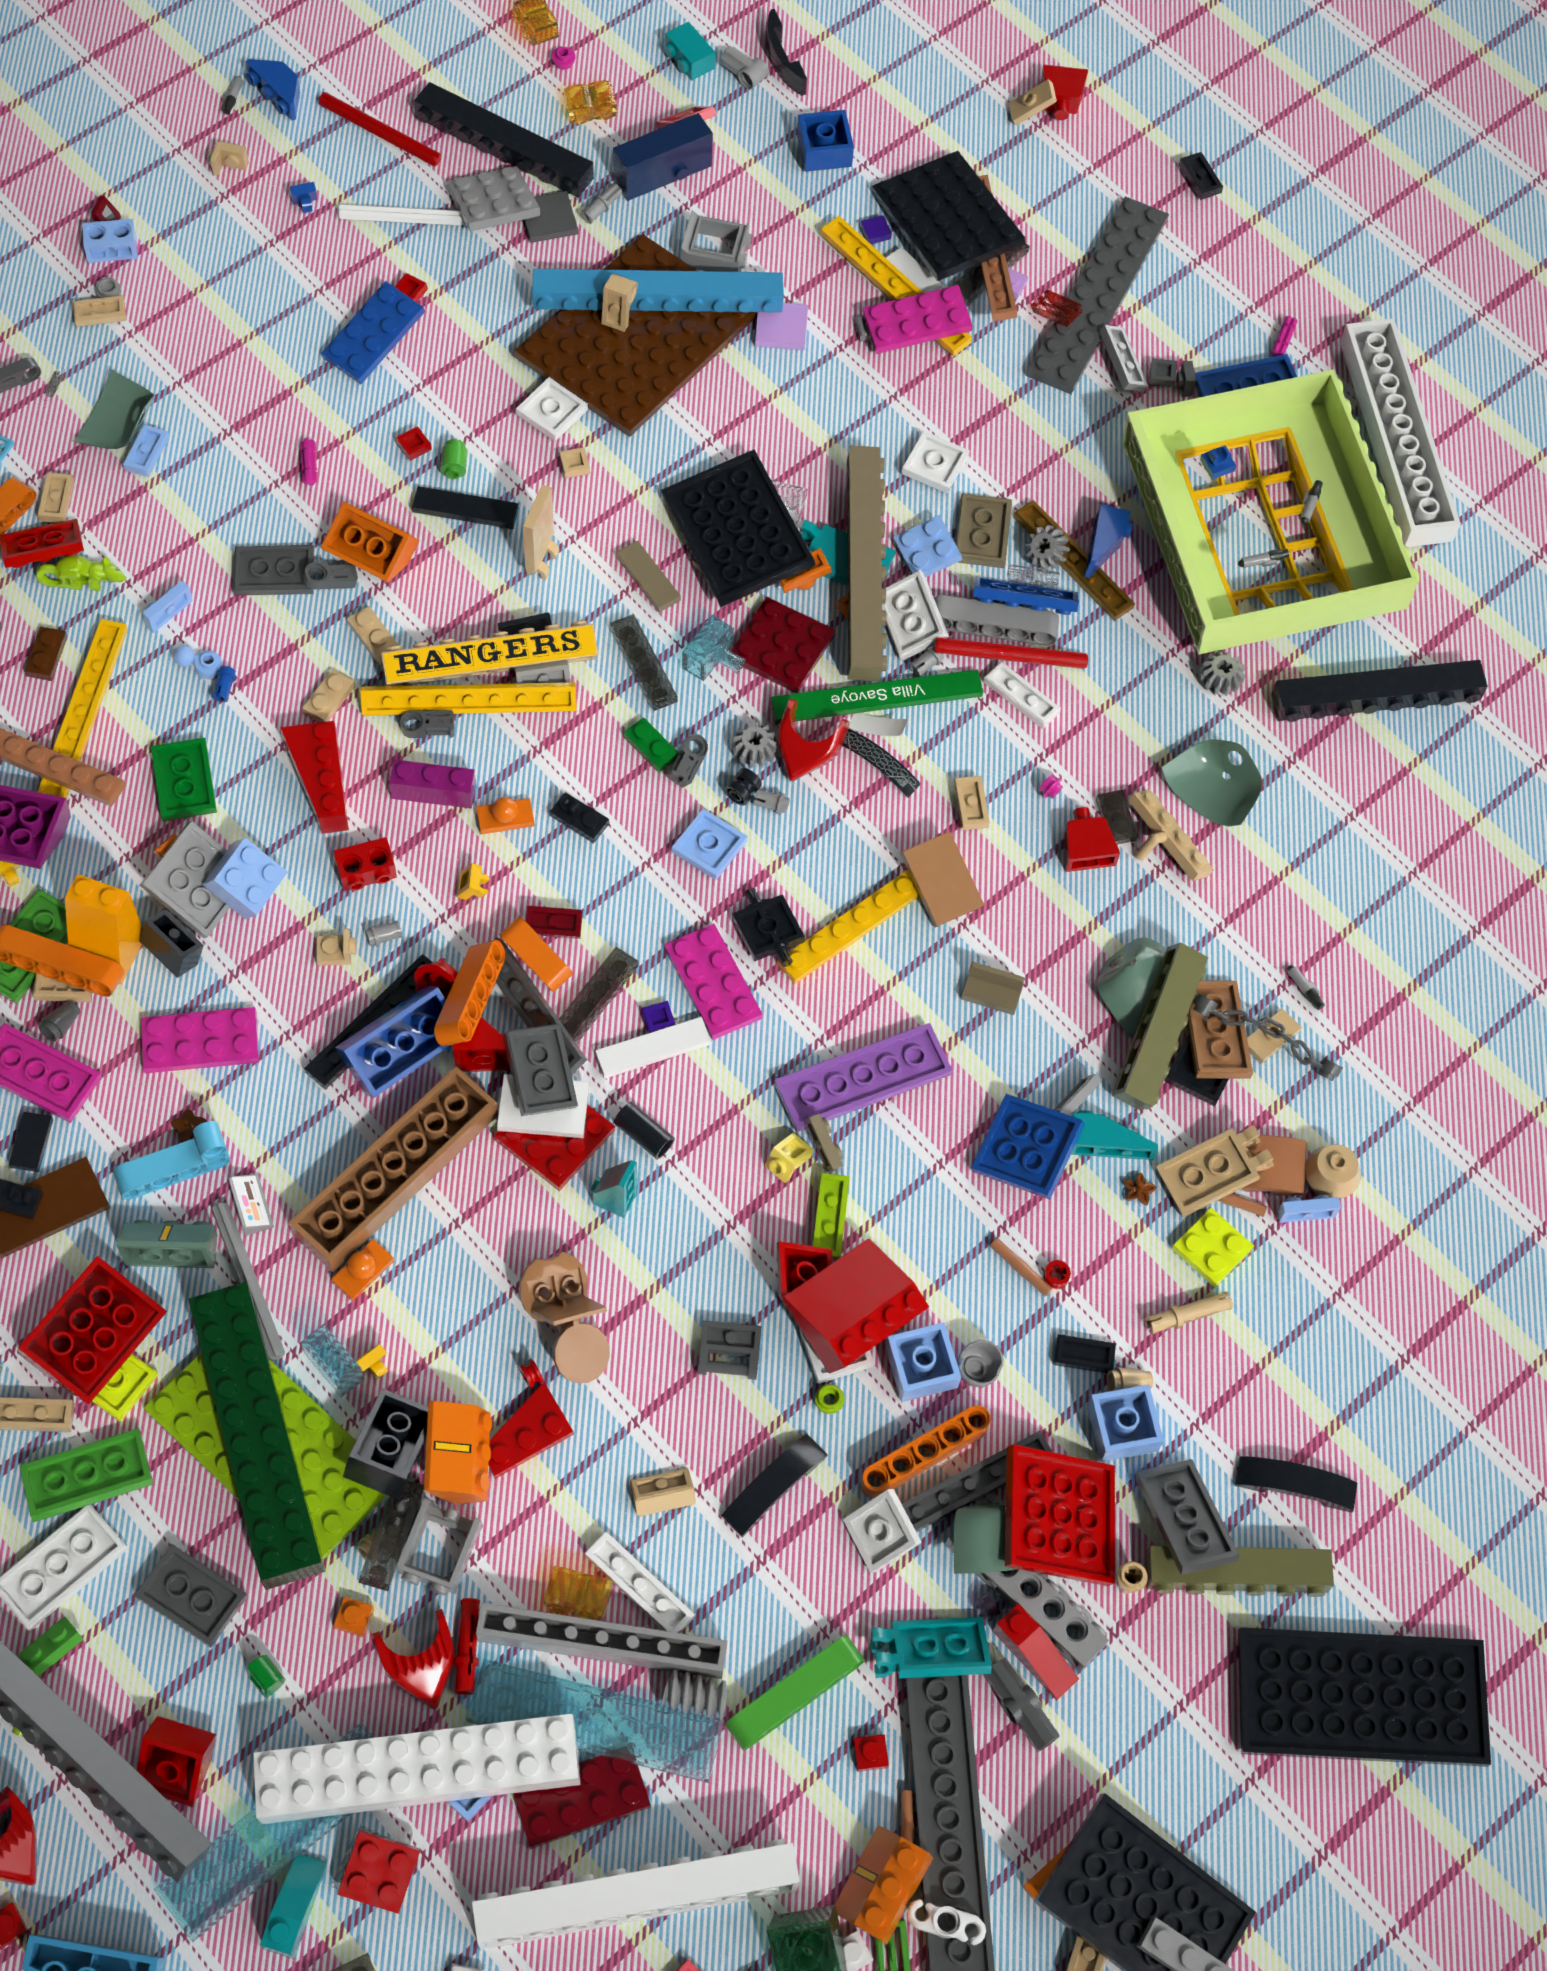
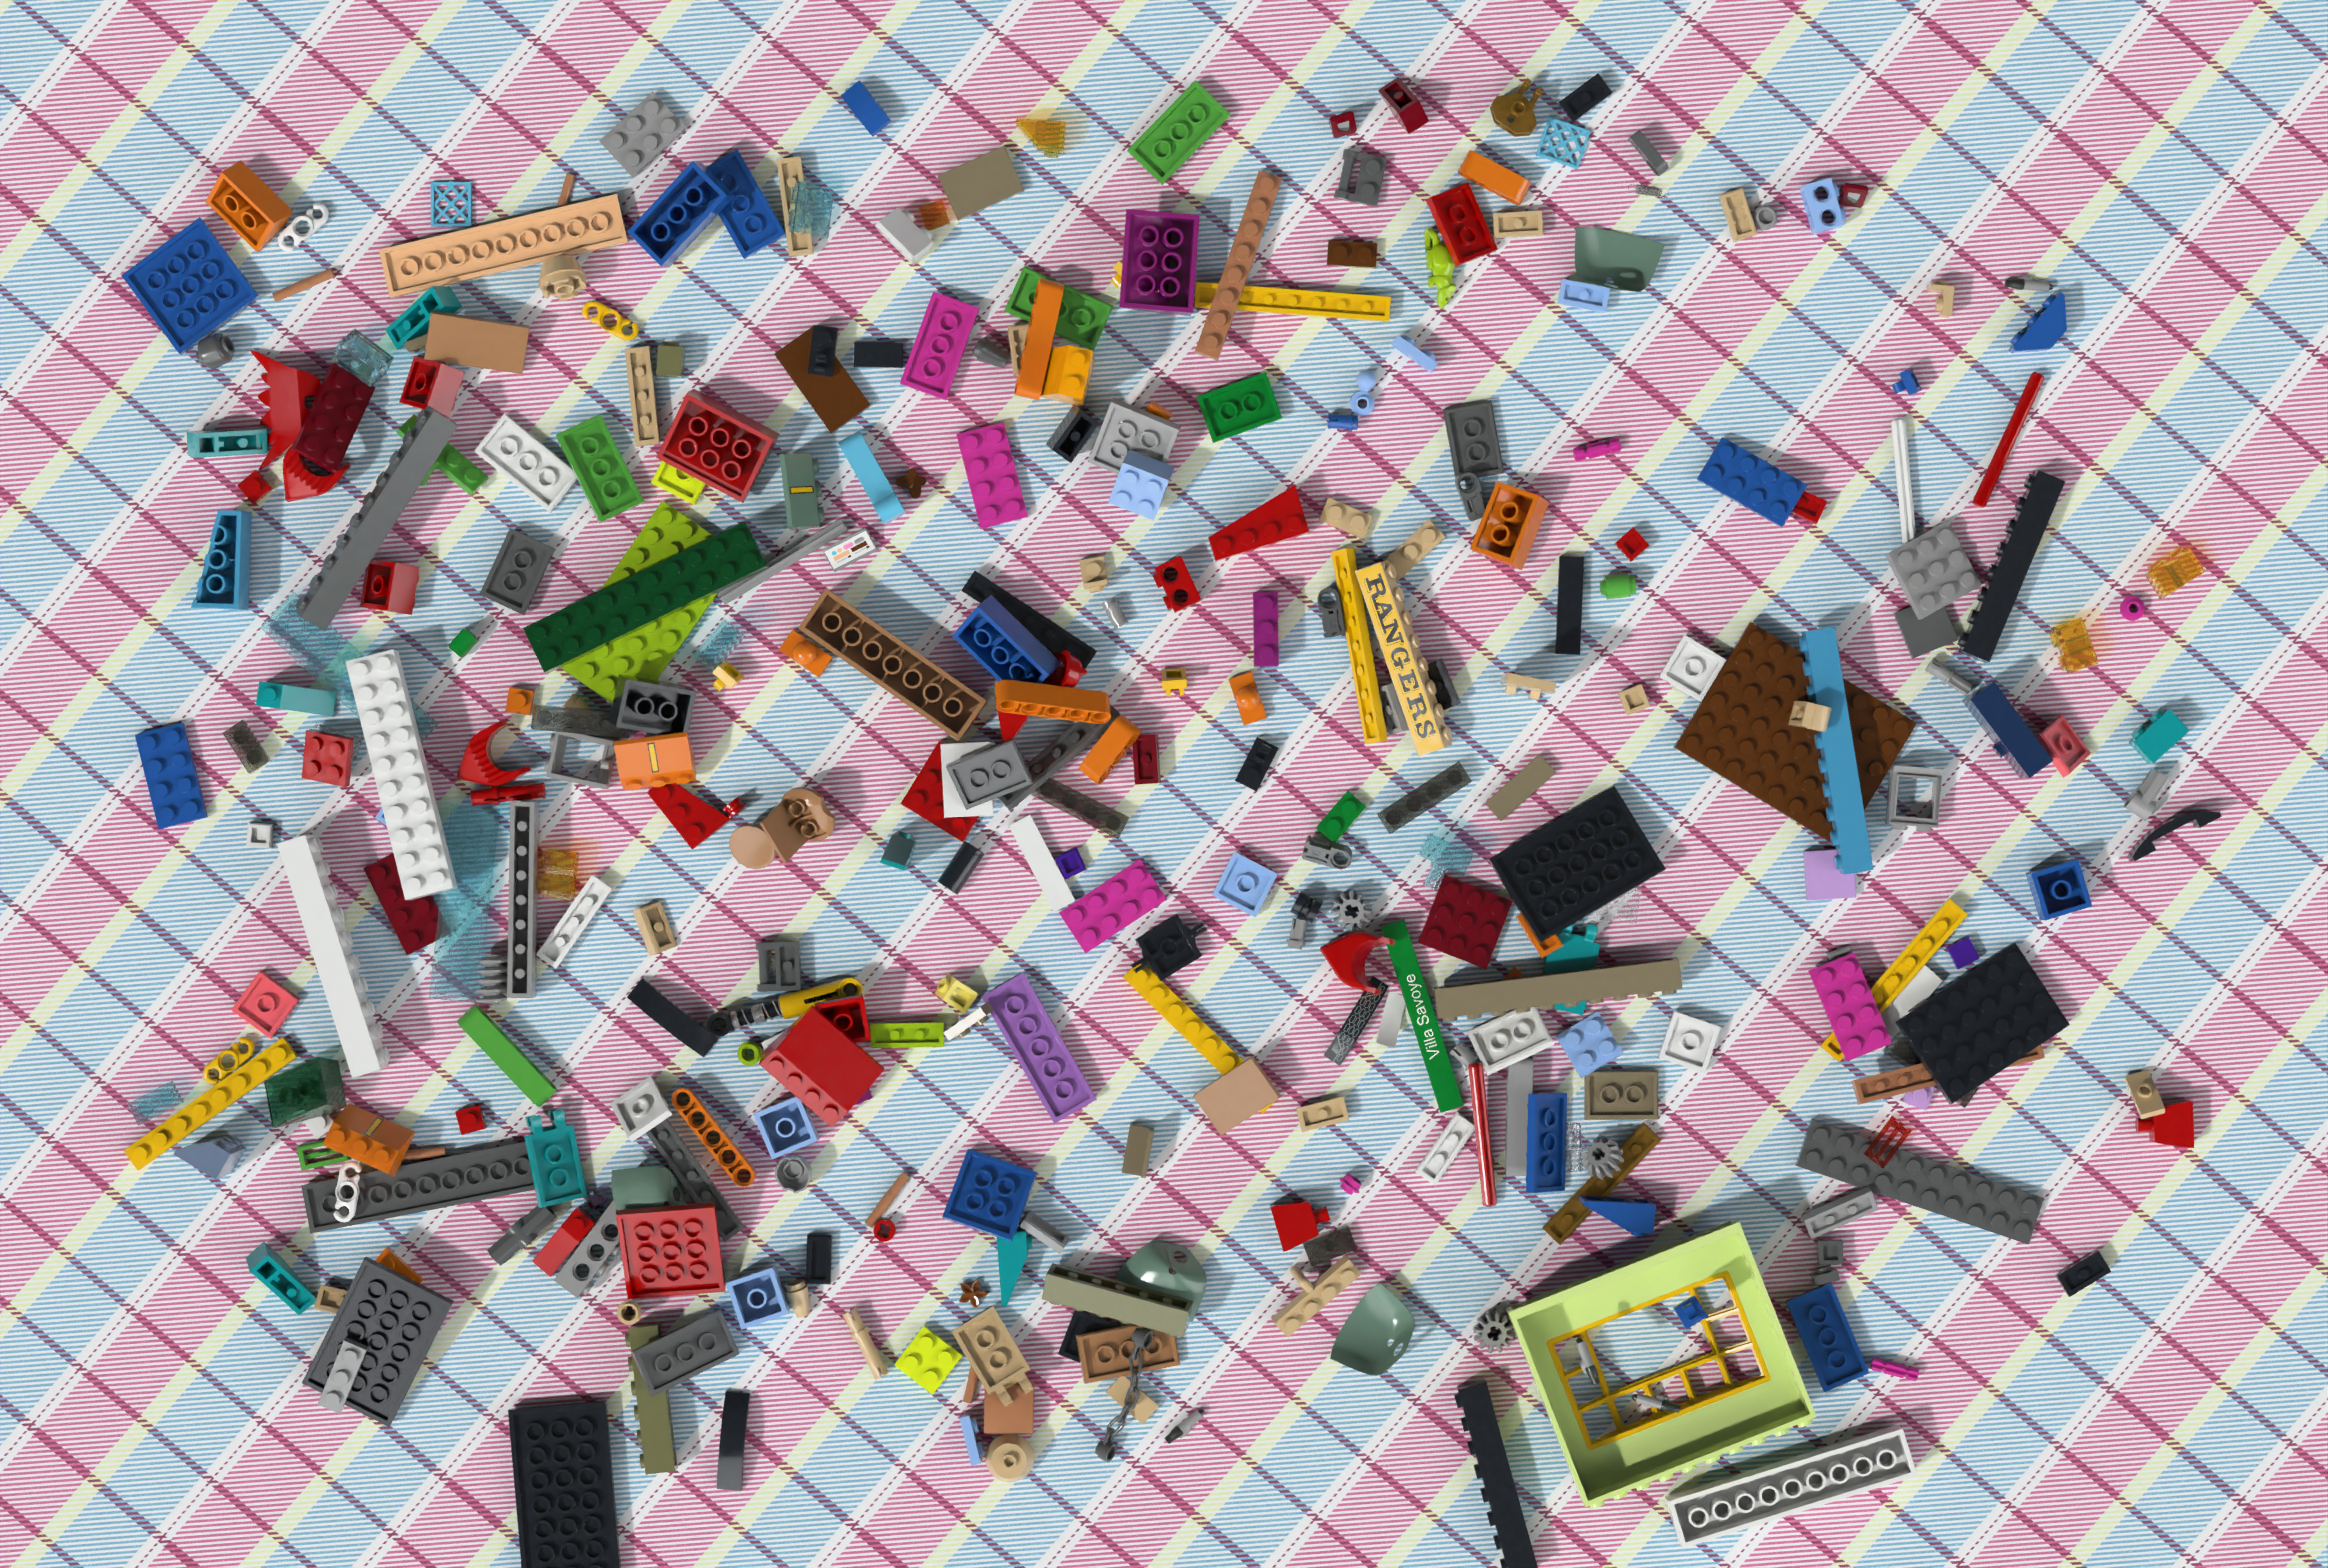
camera: 85 degrees right, 25 degrees up
none -> piece [707,977,864,1037]

